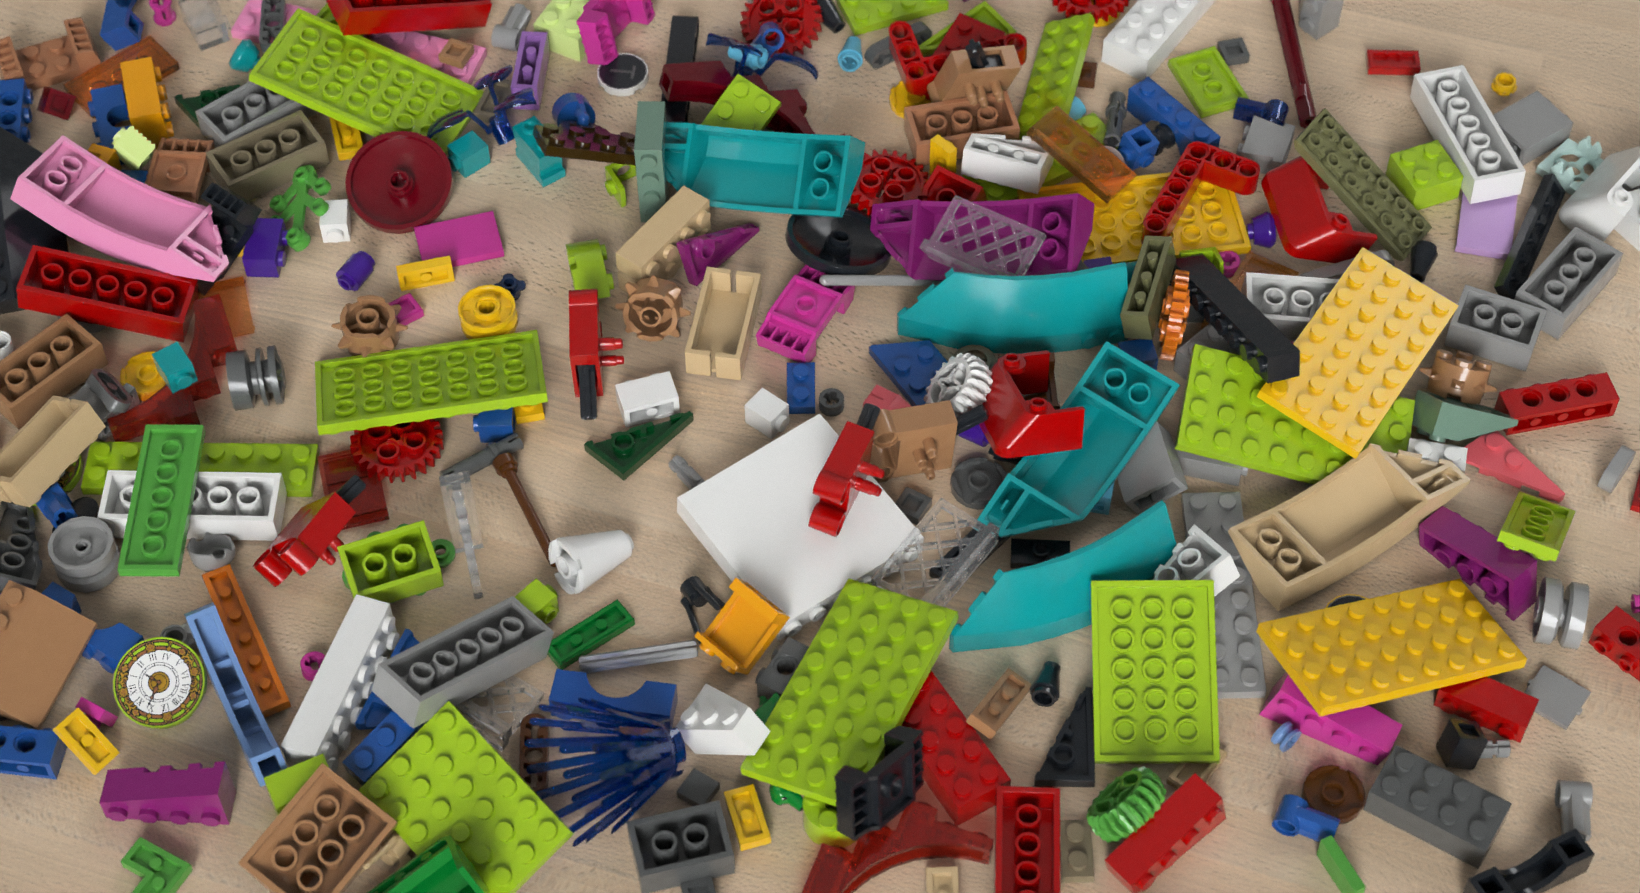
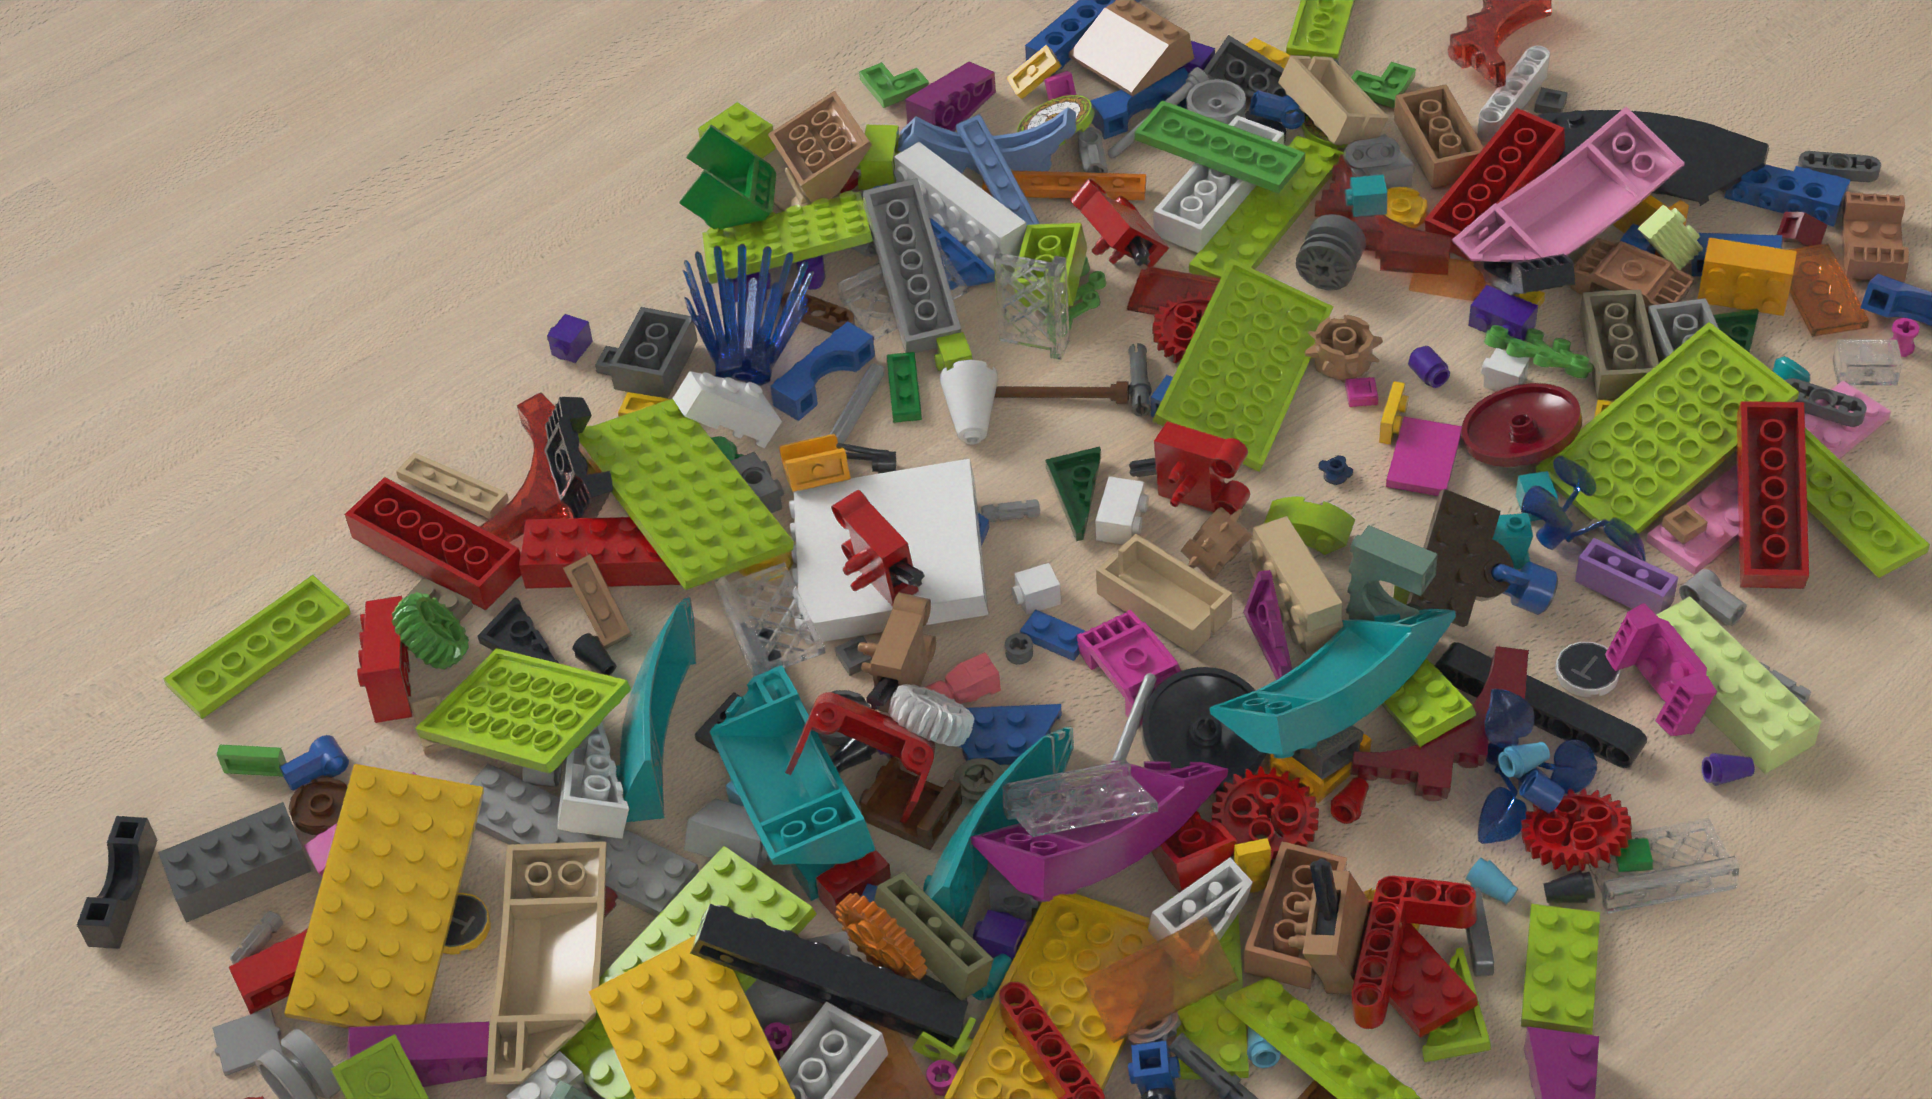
camera: 125 degrees right, 5 degrees down
light grey hair [186,532,236,572] -> none
yellow wheel [458,285,518,339] -> none
black panel [1436,718,1488,770] -> none
light grey piece [1555,780,1593,841] -> none
none -> medium blue tile [956,114,1040,227]
none -> light grey piece [1108,67,1209,158]

